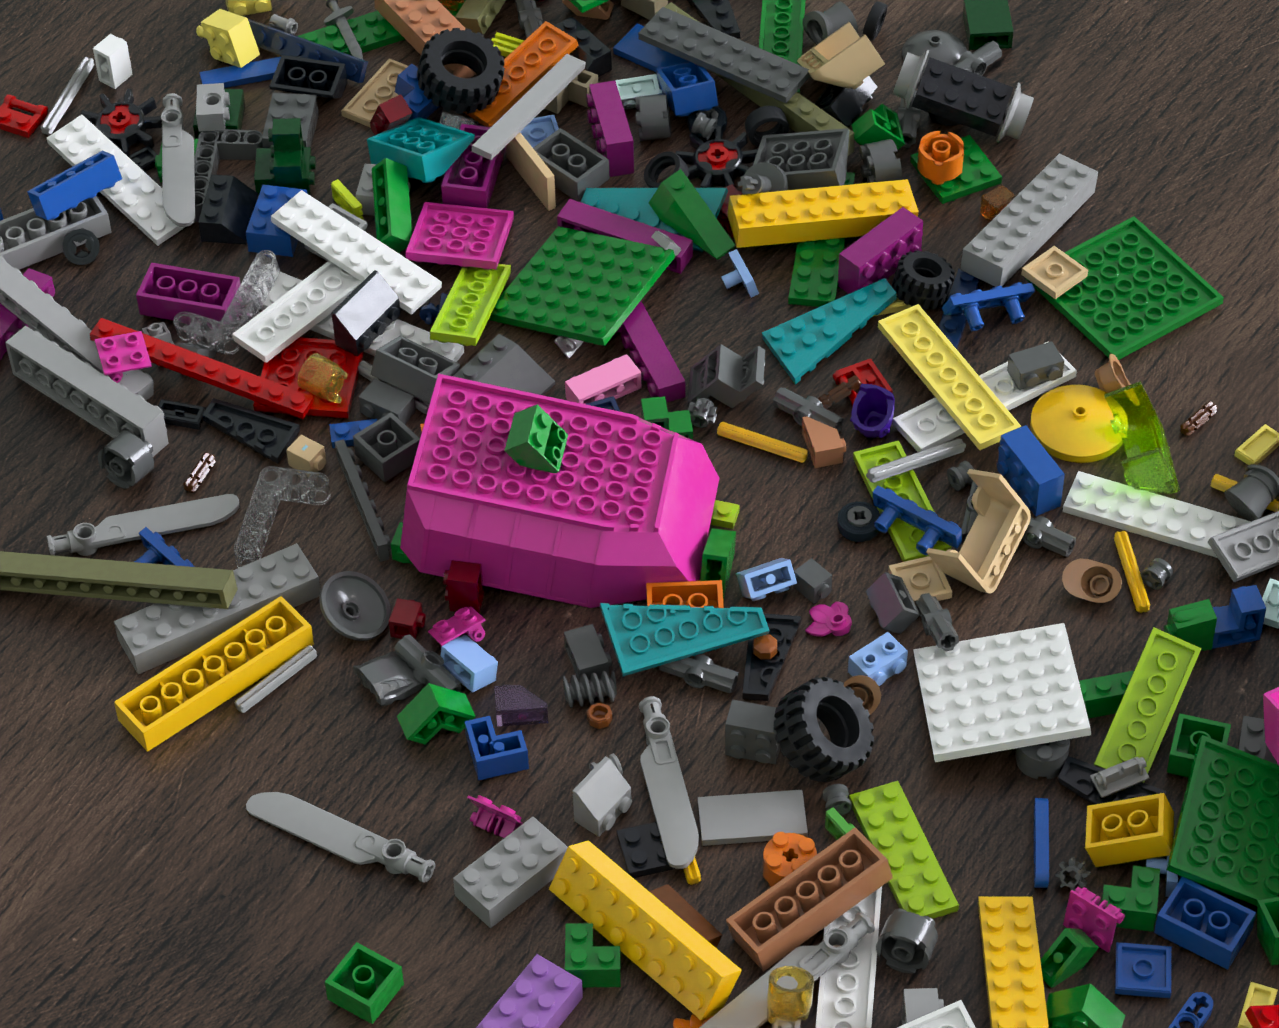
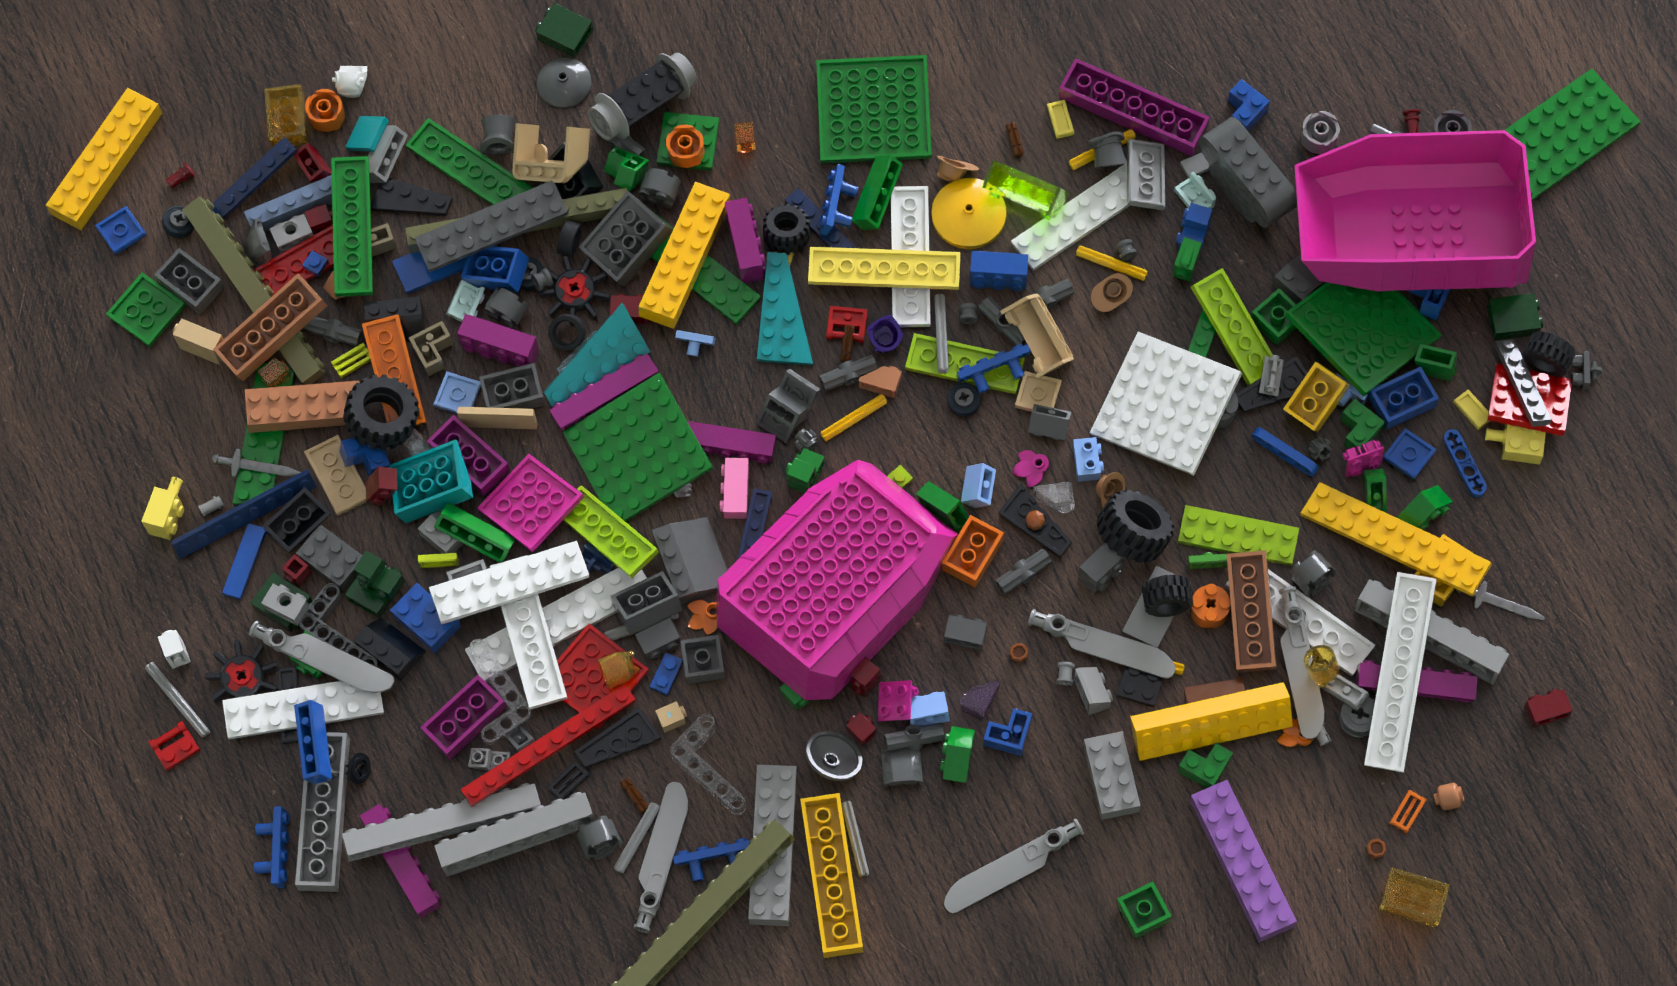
camera: 55 degrees left, 20 degrees up
dark pink hinge [94,331,152,383] -> none
light yellow brick [196,9,260,68] -> none
slope [331,270,401,356] -> none
dark grey plate [335,439,391,562] -> none
dark pink hinge [467,795,523,838] -> none
light grey tile [472,54,586,160] -> none
green slope [504,404,568,473] -> none
dark grey piece [563,670,617,708] -> none
teal wing [600,603,769,676] -> none
green wedge [649,169,736,260] -> none
light grey tile [651,231,681,256] -> none
dark grey piece [738,162,788,194] -> none
dark grey brick [793,558,832,604] -> none
dark grey wheel [822,784,852,816] -> none
black tyre [863,1,888,41] -> none
dark grey piece [915,593,959,652] -> none
dark grey piece [954,41,1002,76] -> none
light grey brick [960,154,1098,287] -> none
dark grey brick [1007,341,1064,390] -> none
tan plate [1021,246,1088,299] -> none
none -> dark red brick [282,554,312,587]
none -> light grey axle [614,802,660,874]
none -> green brick [852,155,903,230]
none -> clear slope [1033,482,1075,513]
none -> black tyre [1142,575,1193,617]

